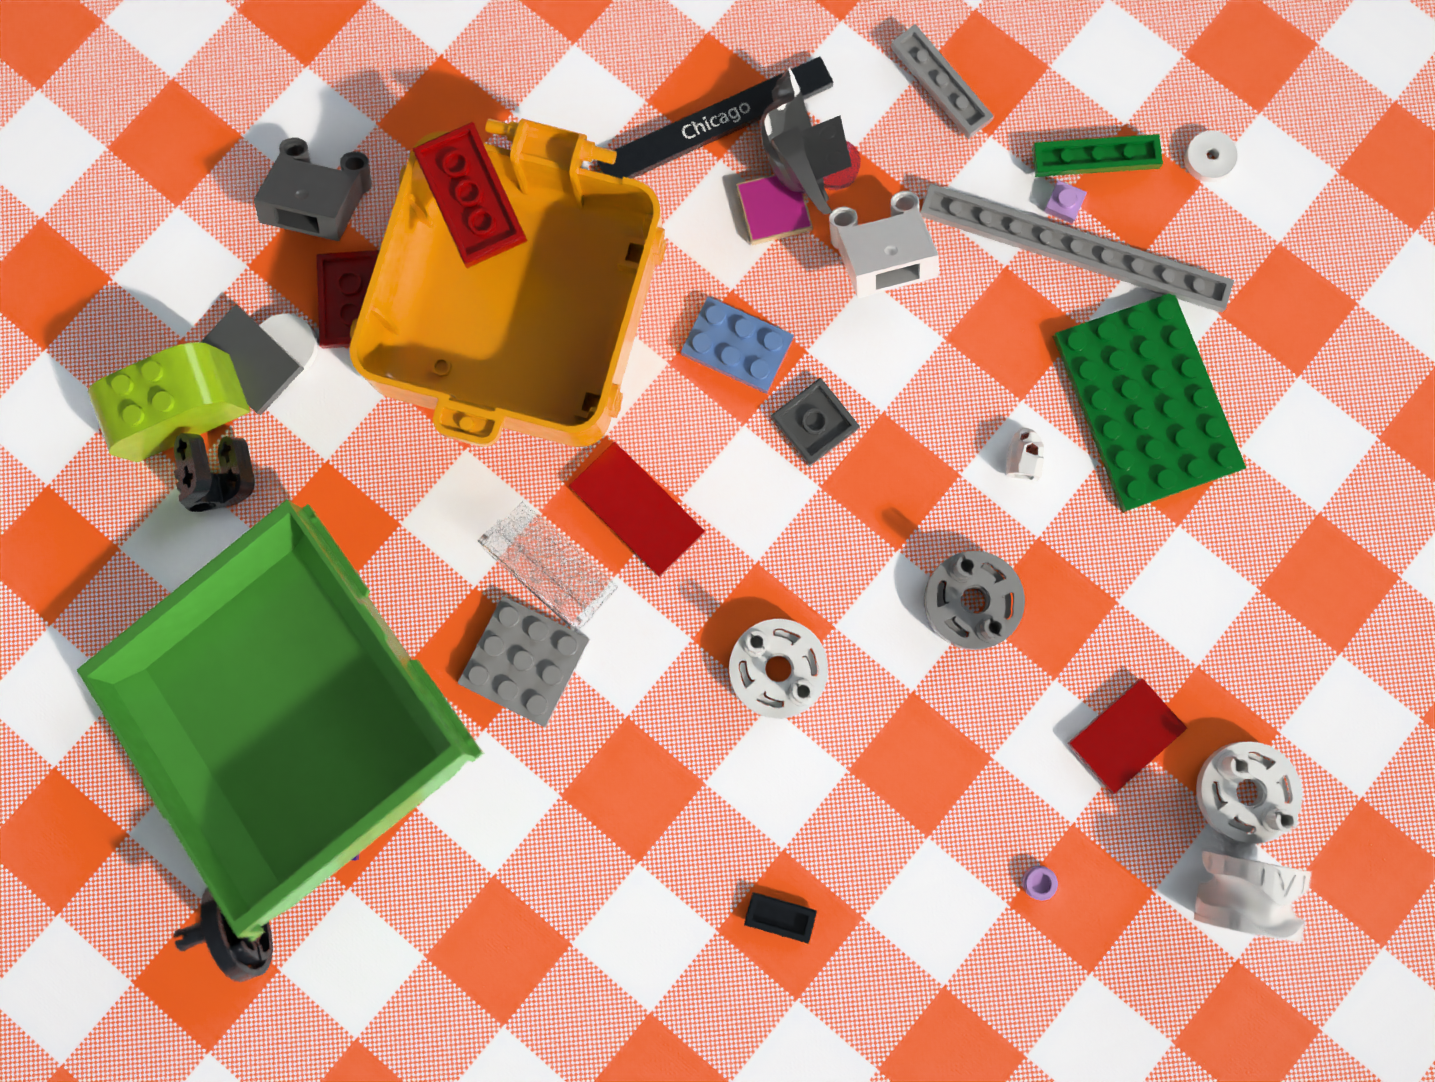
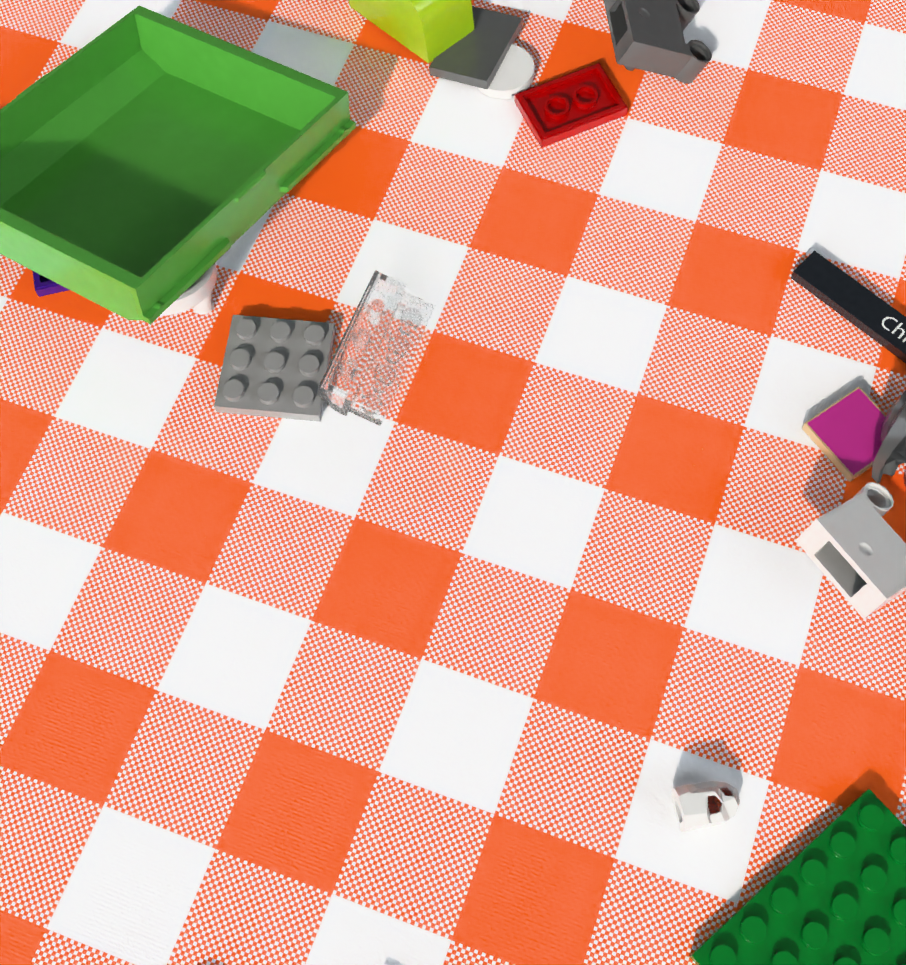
camera: 70 degrees right, 15 degrees down
black piece [174,433,255,512] -> none
light orange container [350,118,667,447] -> none
red tile [412,122,528,269] -> none
red tile [569,441,705,578] -> none
medium blue plate [681,296,794,394] -> none
white piece [729,619,828,719] -> none
black tile [744,892,817,944] -> none
dark grey tile [770,377,860,468] -> none
light grey piece [924,551,1025,650] -> none

